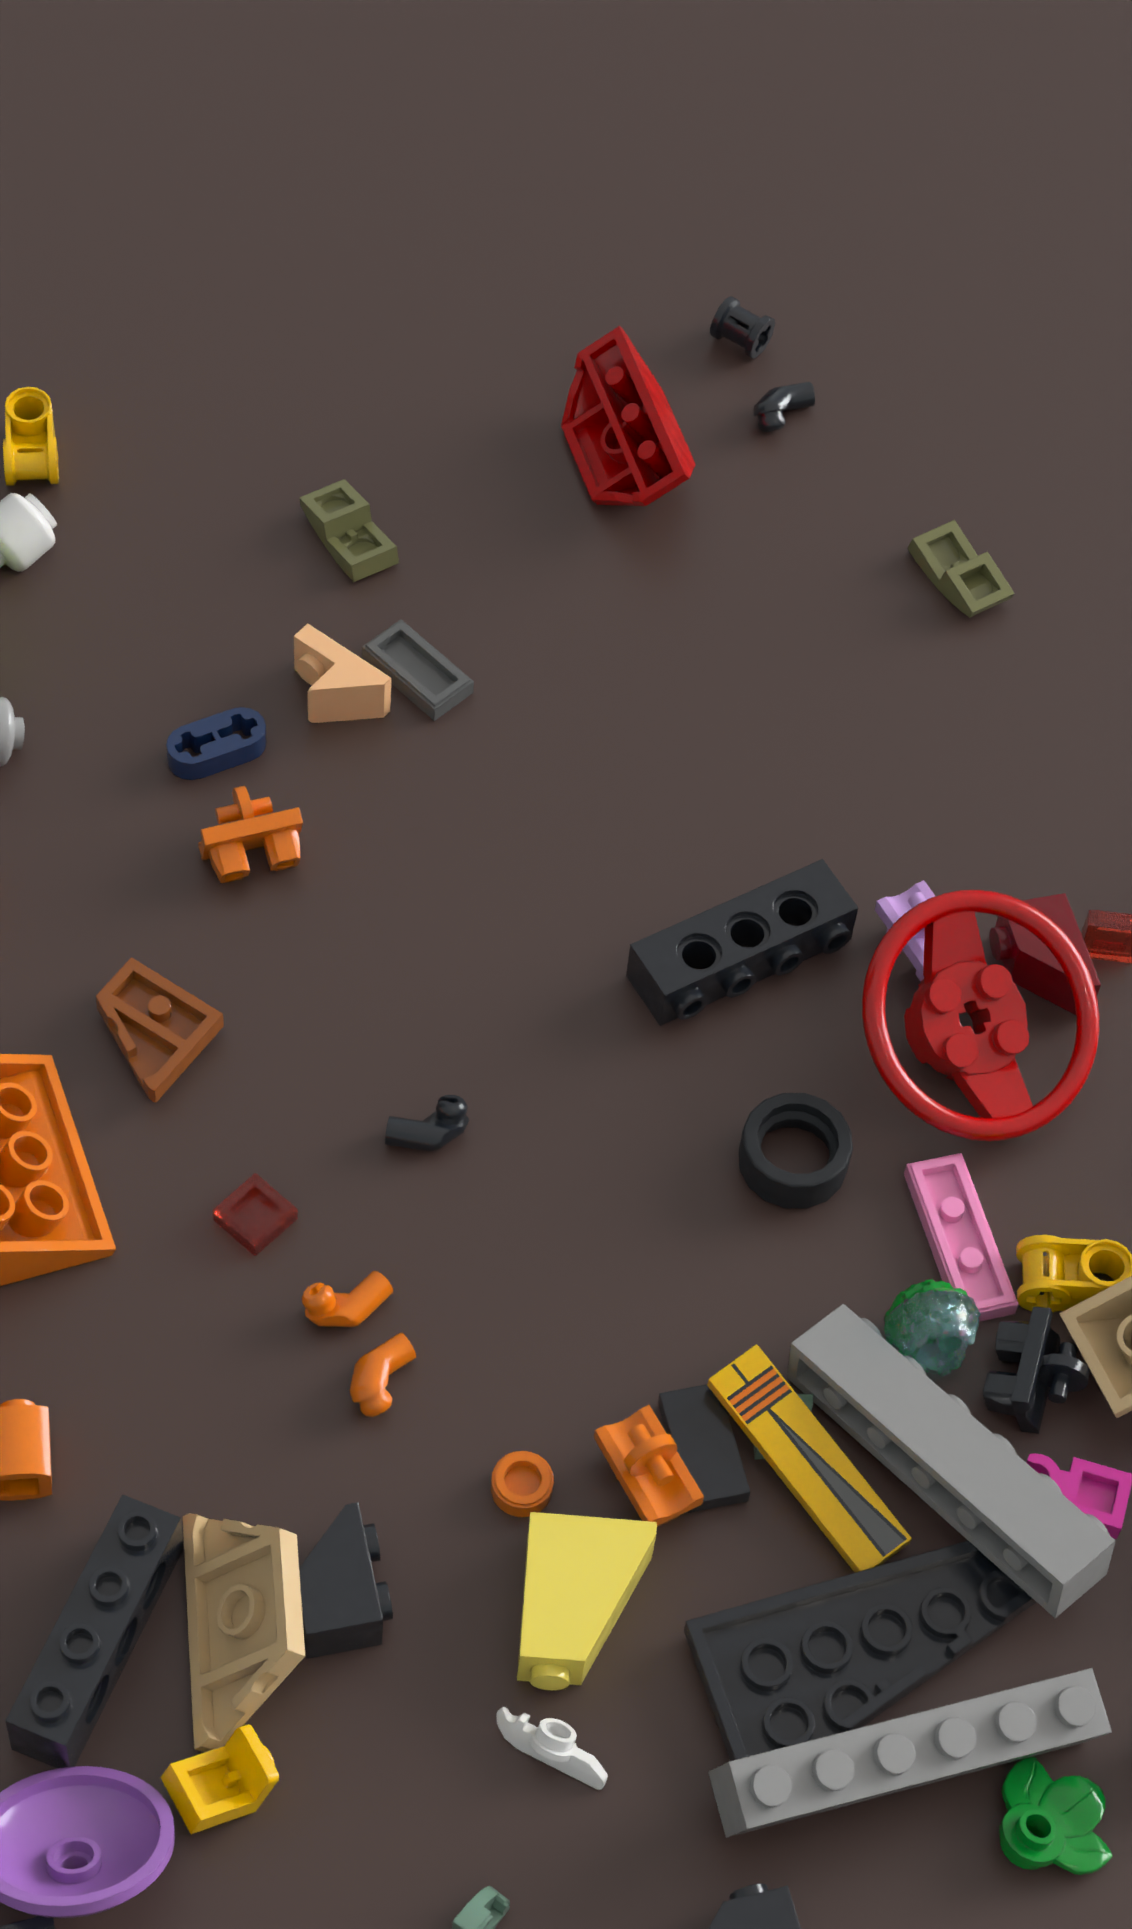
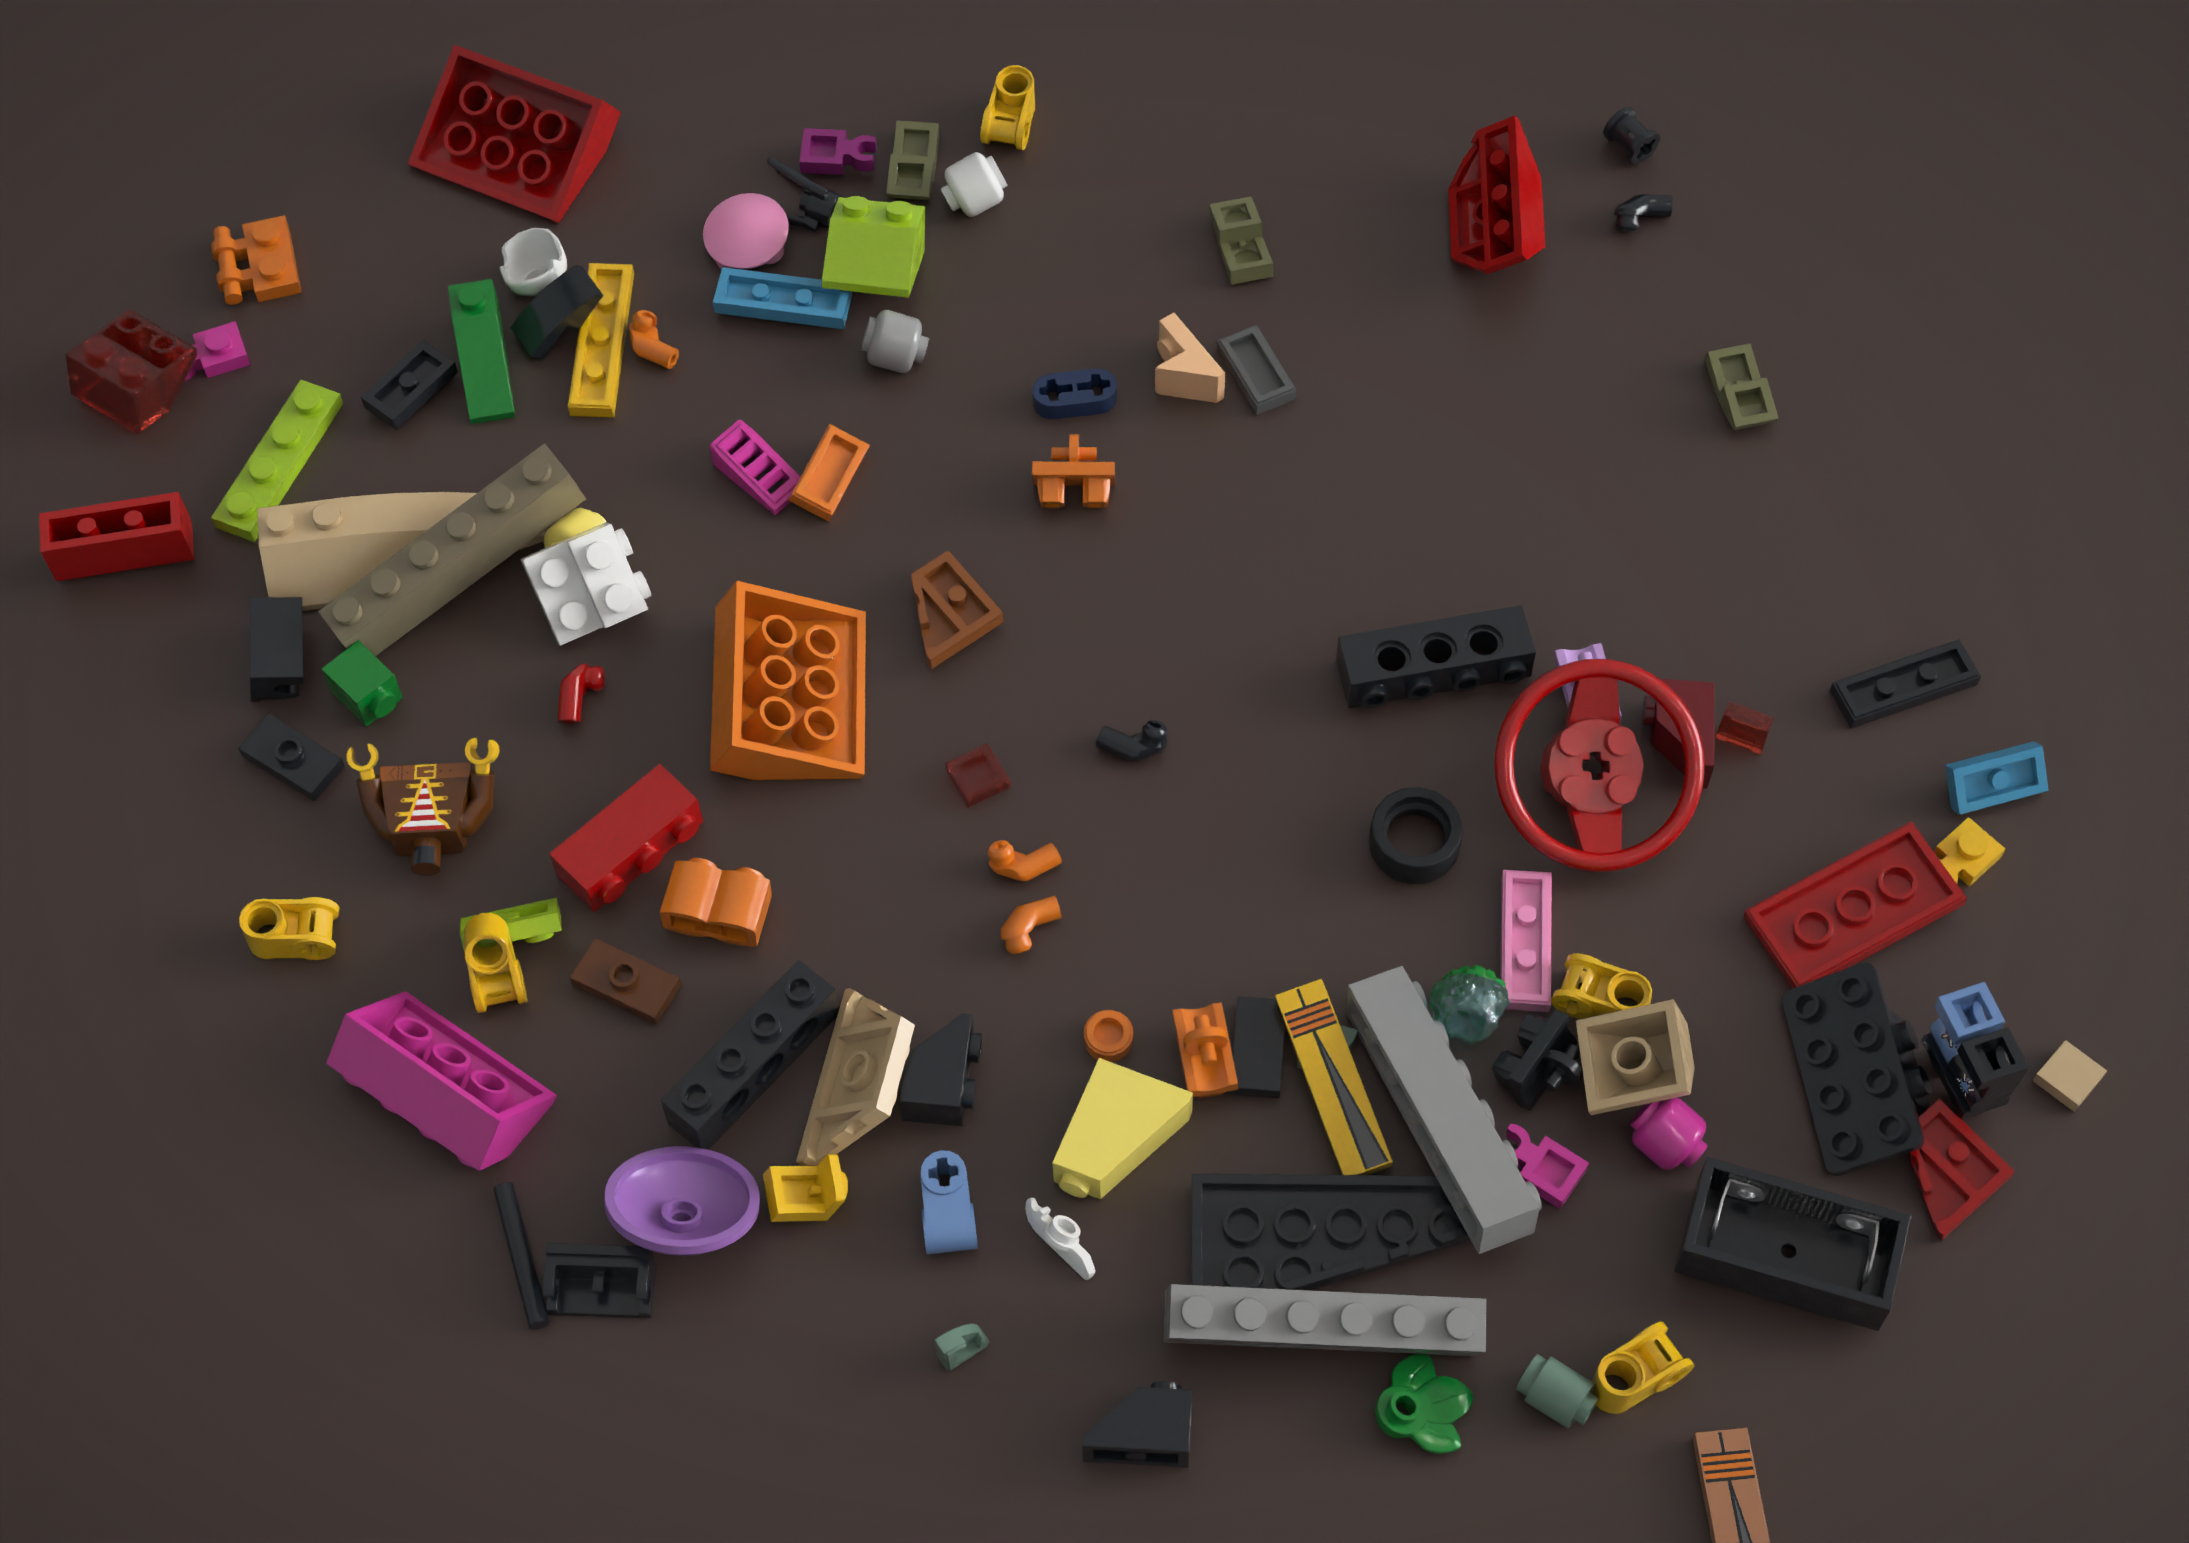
camera: 25 degrees right, 5 degrees up
none -> medium blue piece [920,1150,978,1255]

